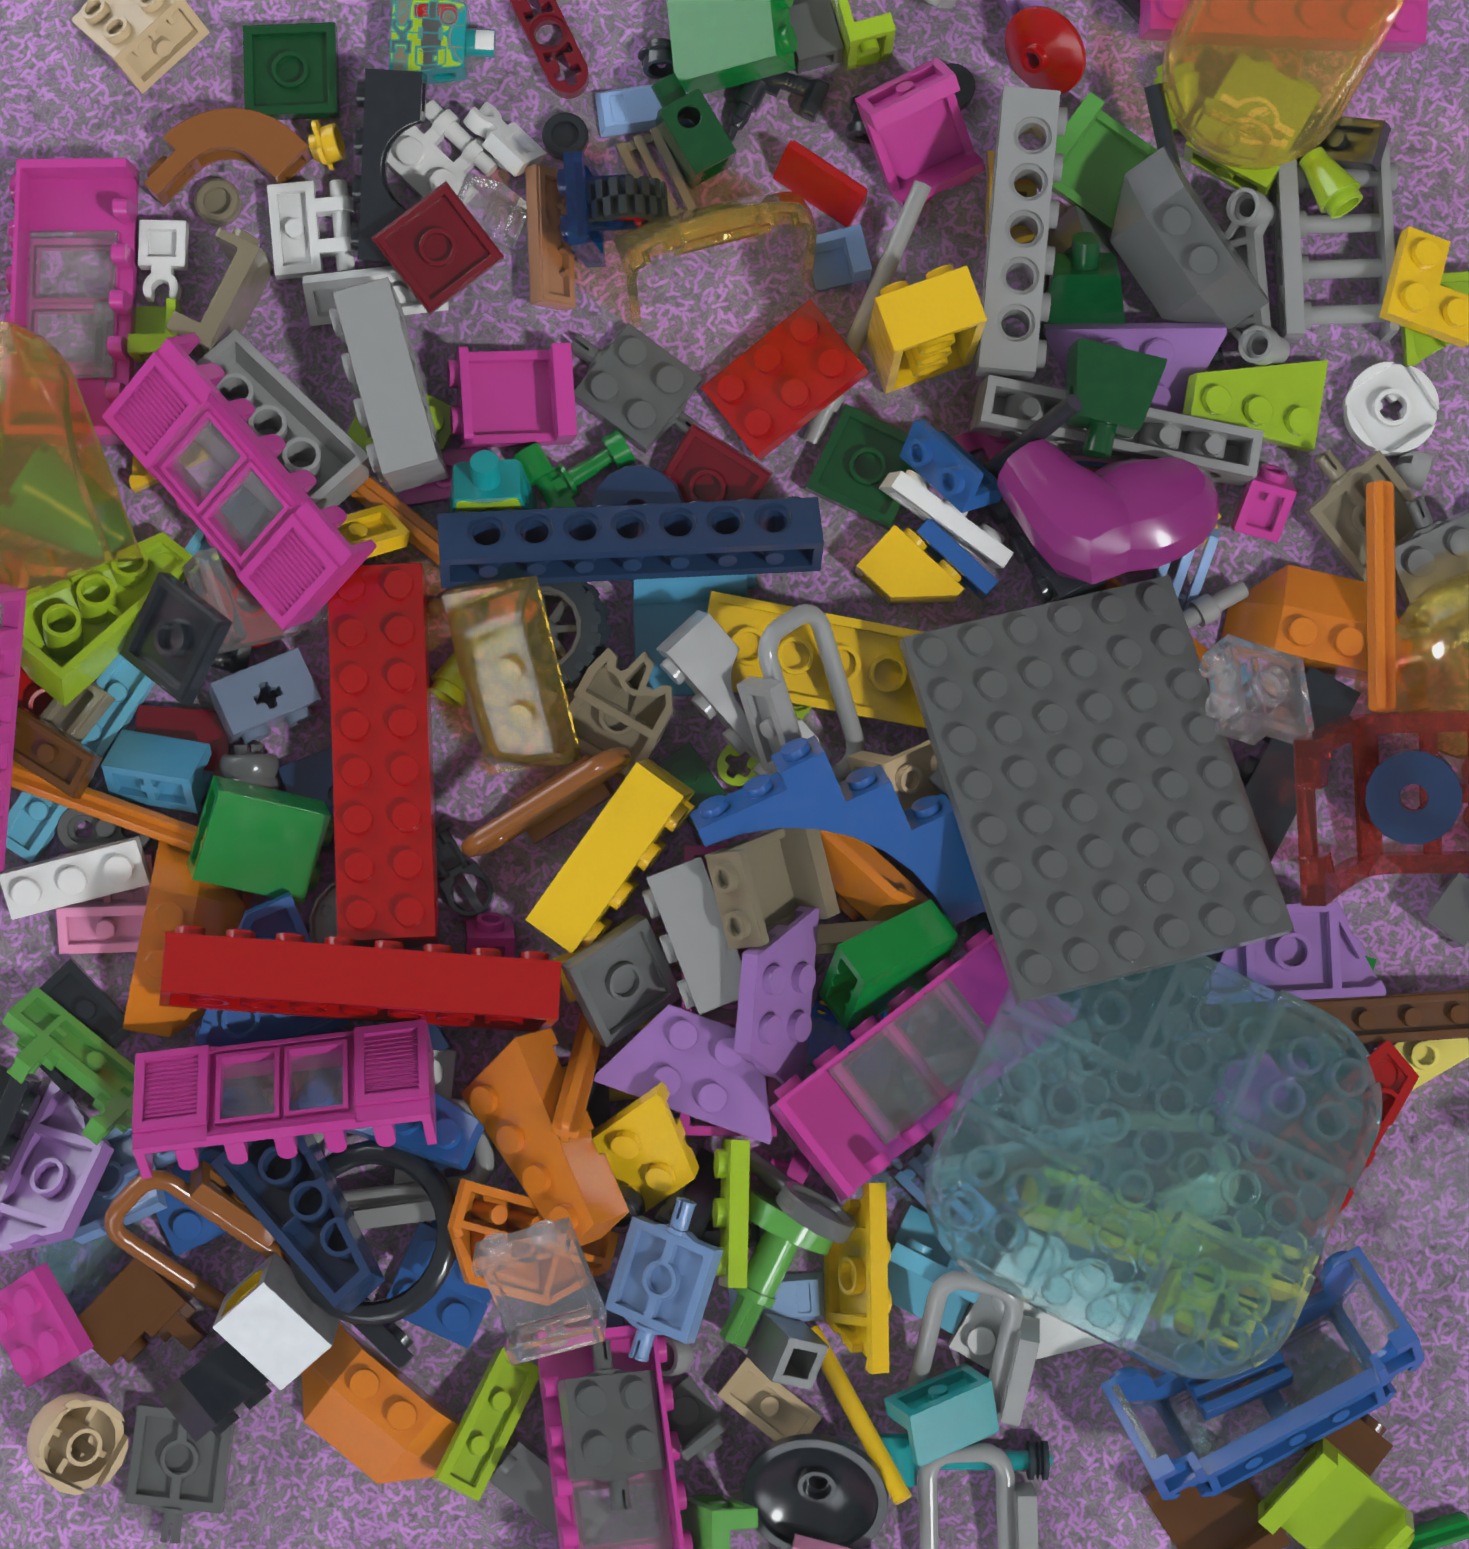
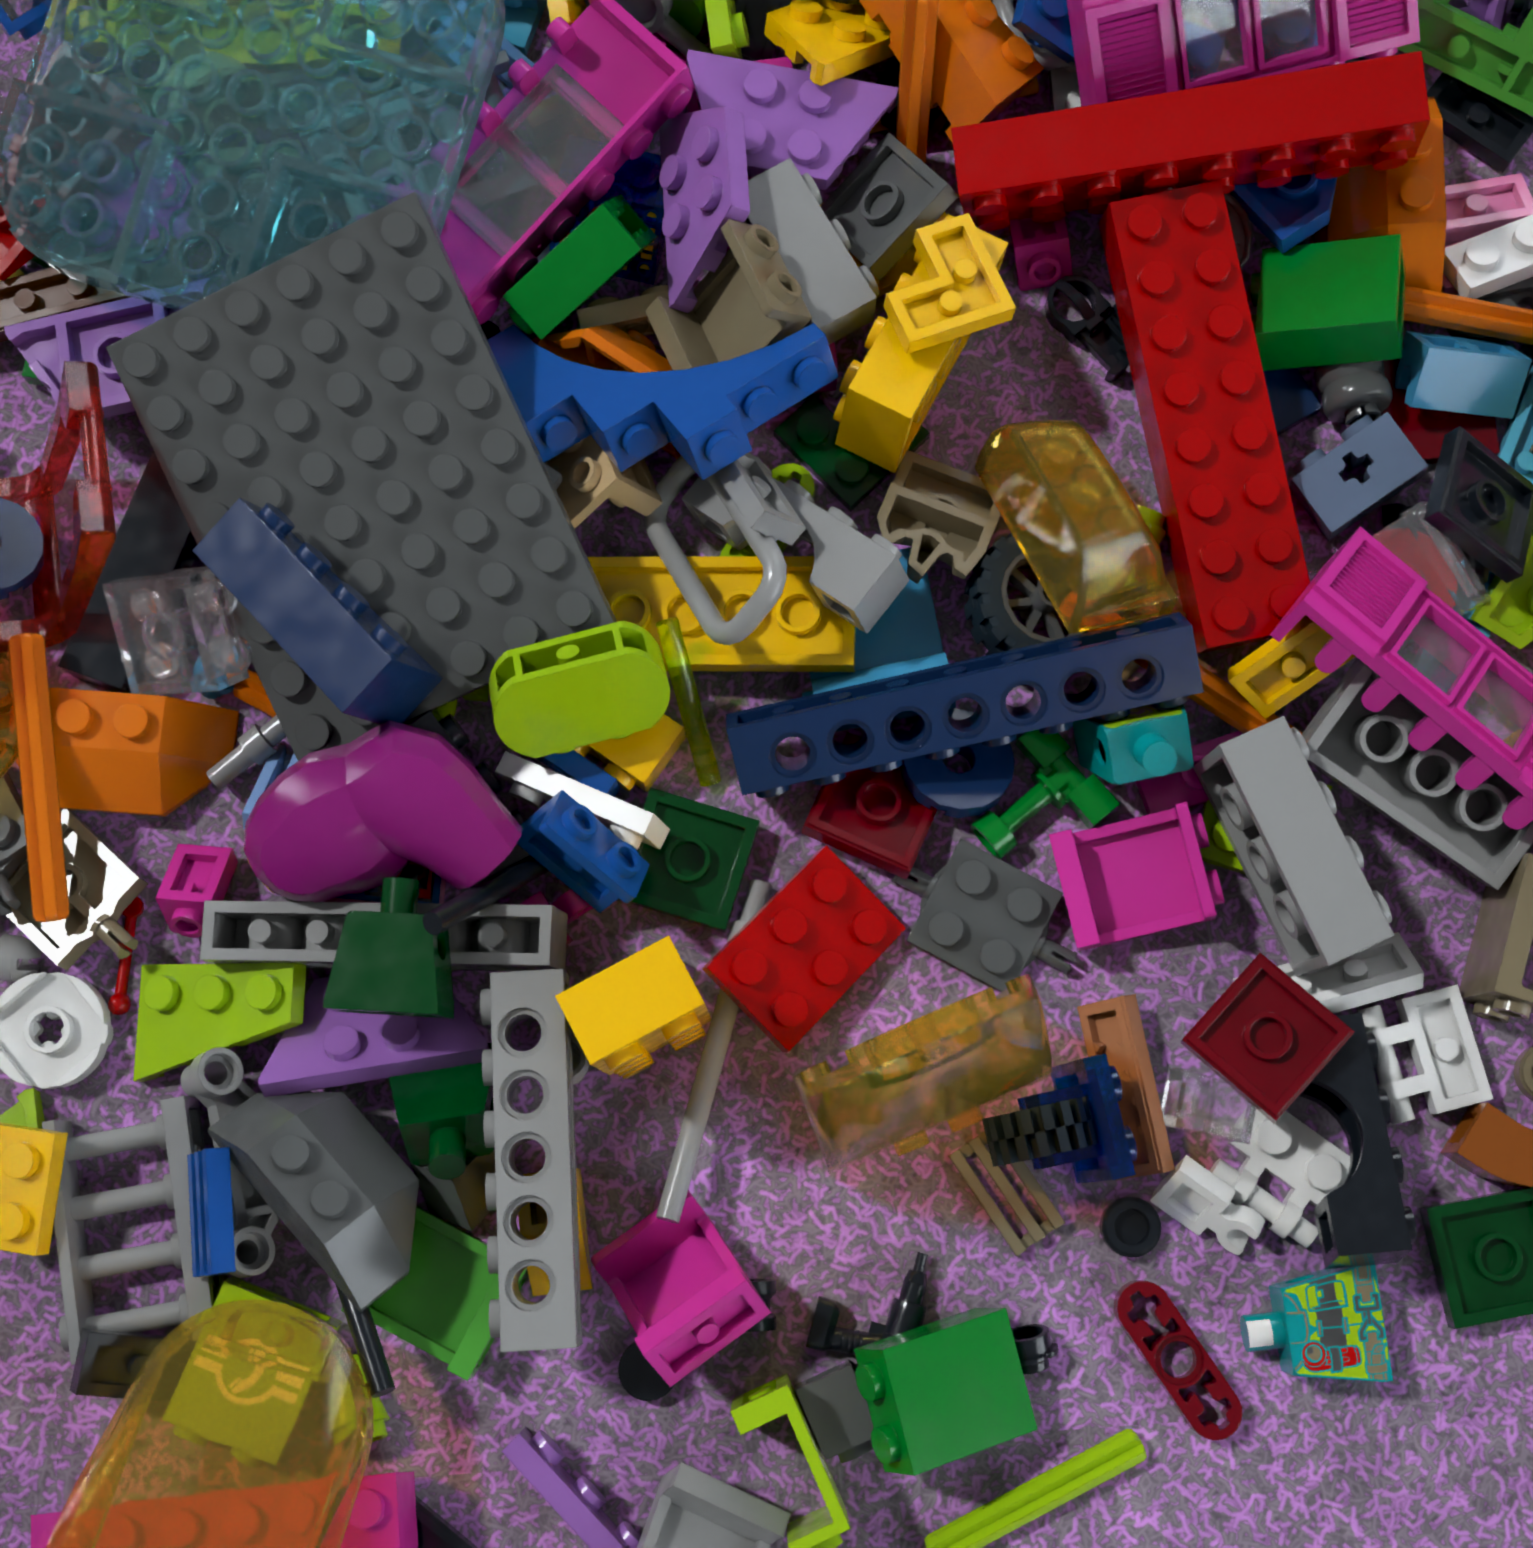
camera: 175 degrees right, 5 degrees down
yellow plate [308,119,346,171] -> none
dark orange bar [461,747,632,857] -> none
light blue tile [595,84,692,137] -> none
dark green torso [651,73,737,189] -> none
red slope [773,140,868,227] -> none
medium blue panel [805,224,872,292] -> none
red dish [1004,5,1086,94] -> none
lime cone [1299,147,1363,219] -> none
none -> red hinge [108,896,144,1015]
none -> blue tile [187,1147,236,1277]
none -> dark blue wedge [192,498,443,724]
none -> lime brick [489,621,670,758]
none -> clear neon green bar [656,617,722,787]
none -> yellow plate [883,213,1016,354]

